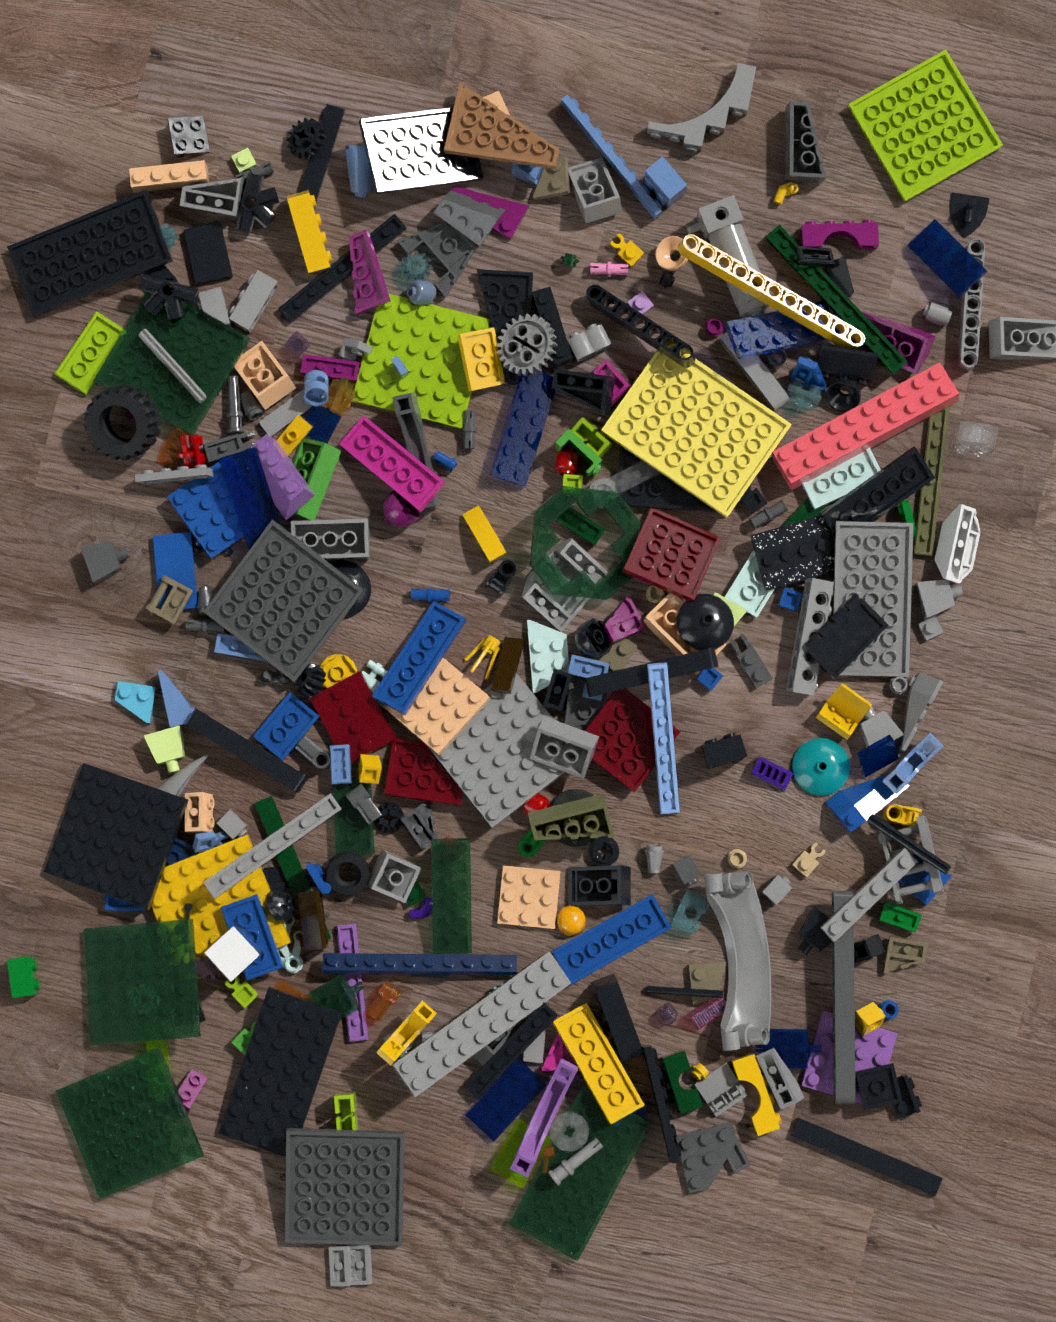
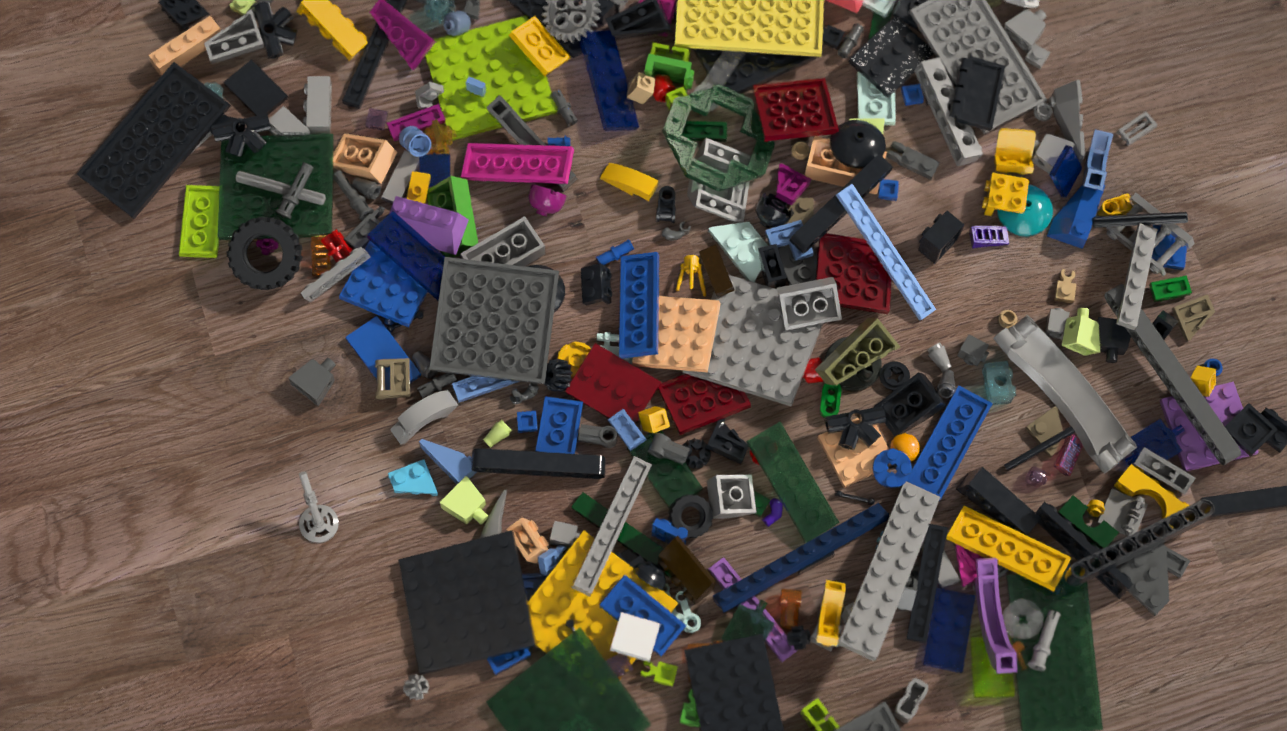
camera: 35 degrees left, 15 degrees down
none -> dark grey pin [275,162,313,219]
none -> light grey dish [299,471,339,543]
none -> light grey arch [390,390,458,445]
none -> light grey gear [404,674,429,700]
none -> yellowish green cone [483,420,512,448]
none -> blue plate [517,411,538,433]
none -> black bracket [581,263,612,306]
none -> tan brick [627,72,655,104]
none -> dark grey arm [662,221,691,241]
none -> black gear [787,625,811,650]
none -> black piece [825,406,886,450]
none -> black hinge [835,491,875,505]
none -> blue plate [873,448,912,488]
none -> light grey brick [894,678,928,724]
none -> flat silver cone [937,370,956,398]
none -> yellow bracket [982,173,1029,216]
none -> yellowish green torso [1062,308,1100,356]
none -> black beam [1065,499,1215,586]
none -> light grey tile [1117,112,1157,146]

